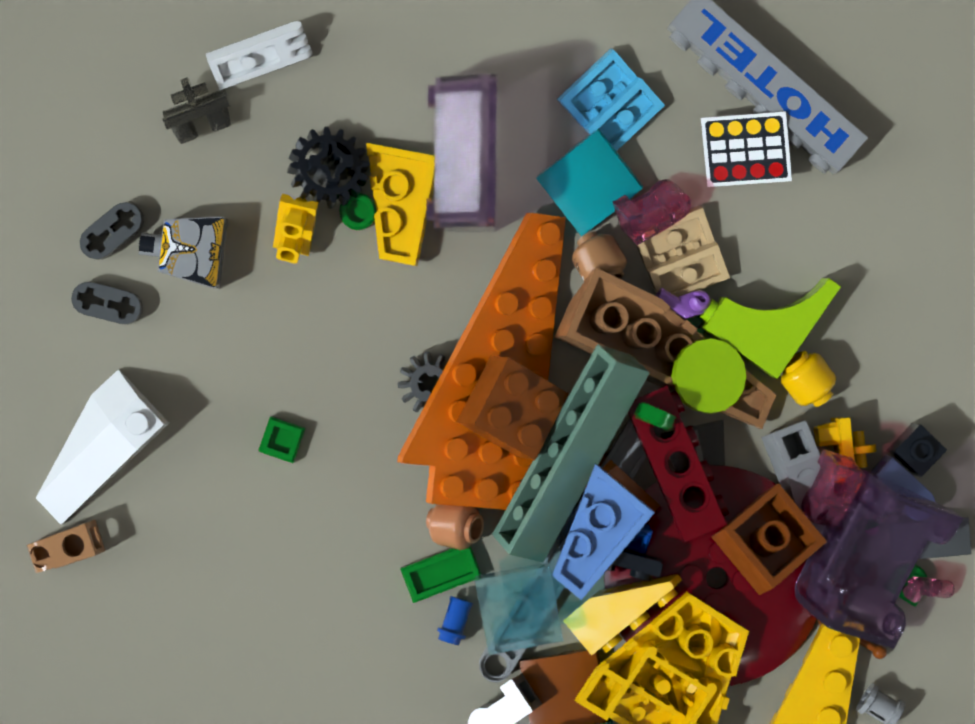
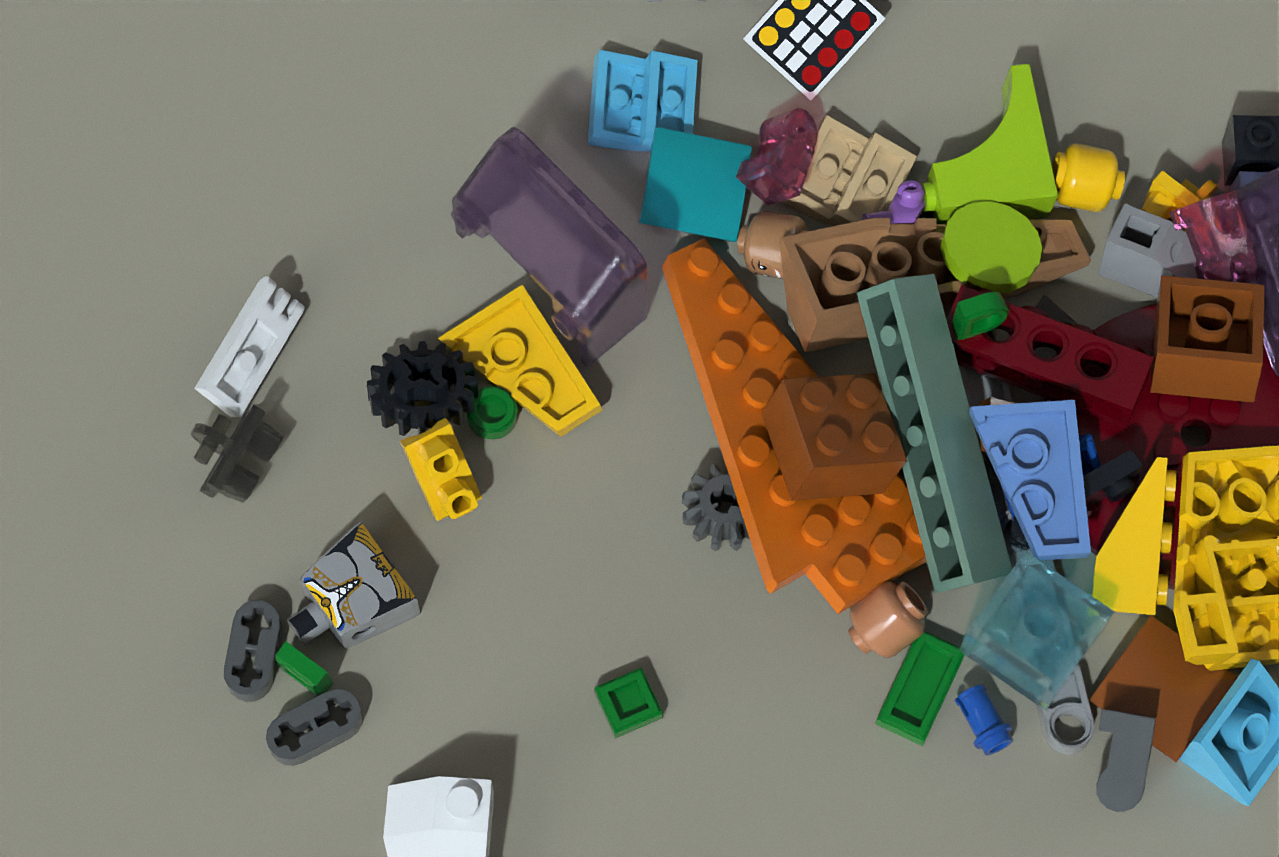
camera: 40 degrees left, 20 degrees down
none -> green tile [275,641,334,696]

